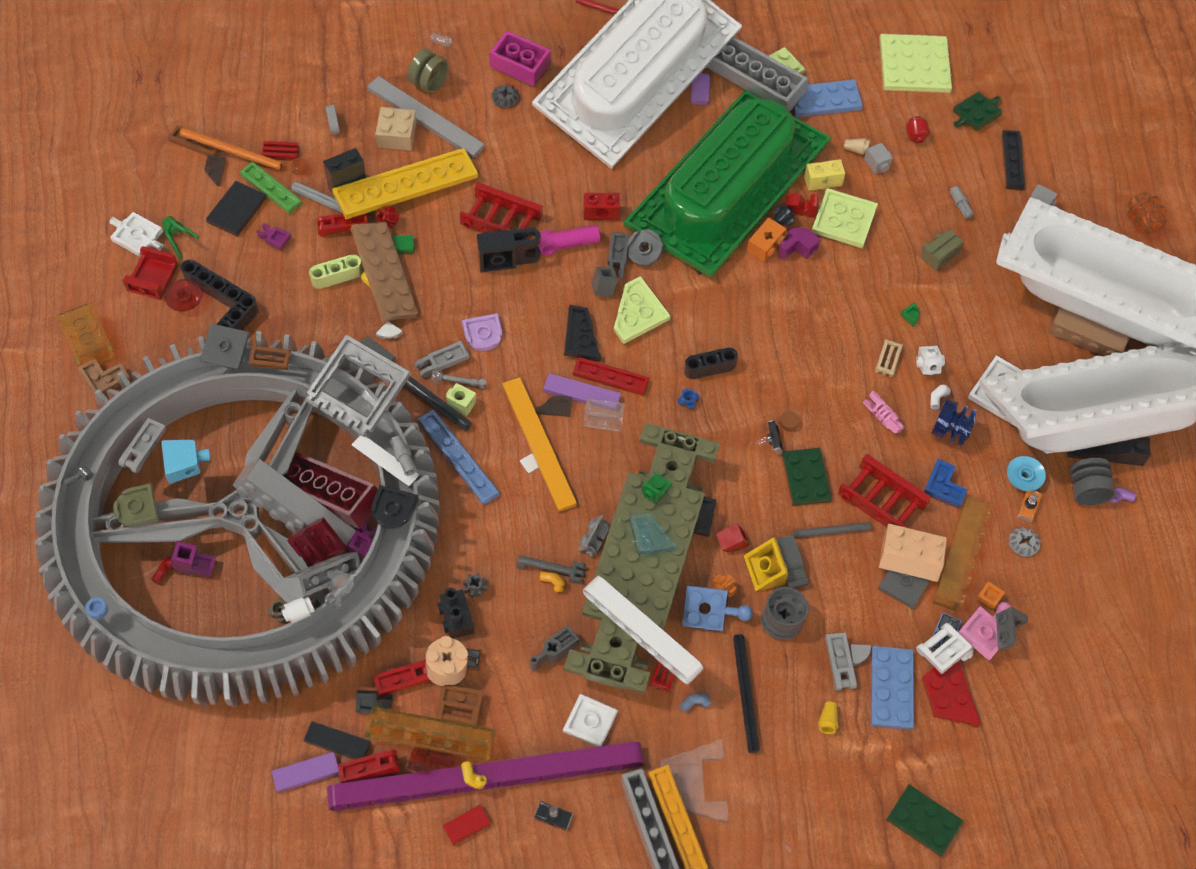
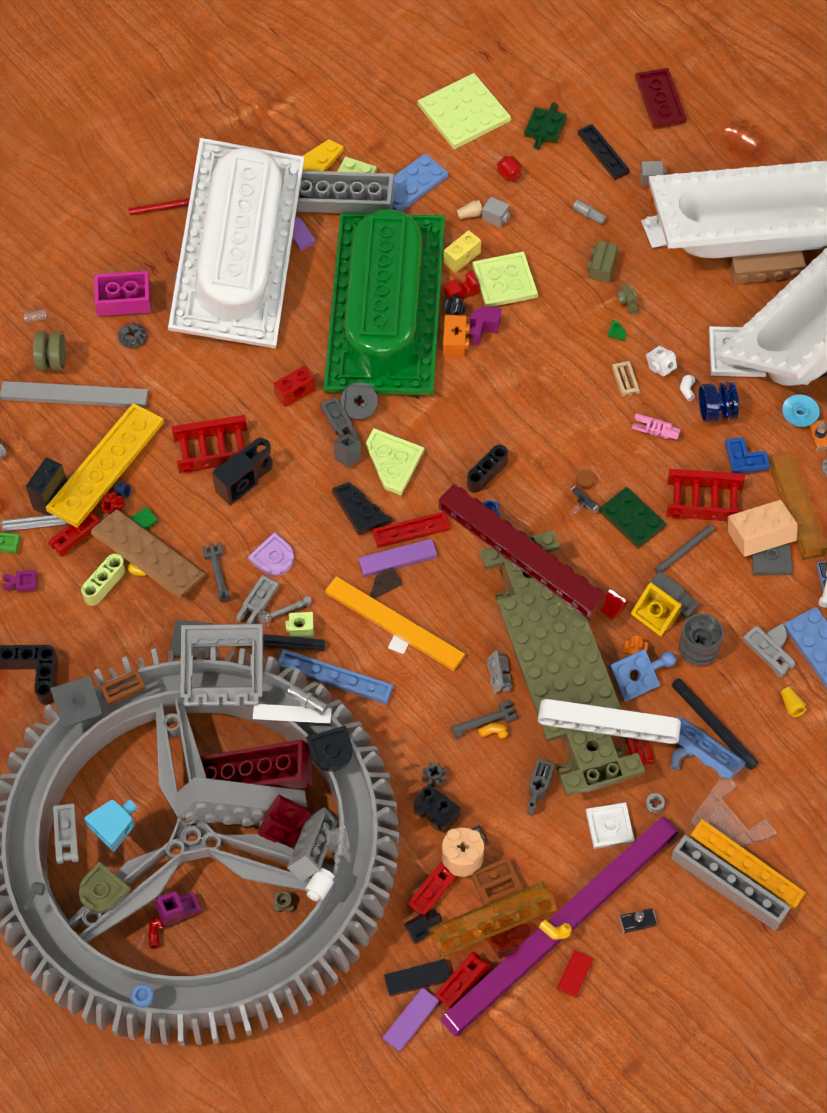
camera: 30 degrees left, 0 degrees up
magenta plate [347,521,377,559] -> none
tan brick [375,107,417,151] -> none
white tile [376,321,402,340] -> none
dark pink piece [539,225,600,255] -> none
clear hinge [583,398,625,431] -> none
clear light blue wing [629,513,677,555] -> none
green bracket [641,472,672,503] -> none
none -> dark blue plate [114,481,131,498]
none -> dark grey hinge [202,543,230,603]
none -> yellow wing [302,139,344,171]
none -> dark red brick [439,484,606,620]
none -> olive plate [616,284,639,315]
none -> dark red plate [635,68,686,128]
none -> light grey bush [646,793,665,813]
none -> medium blue plate [677,716,746,780]

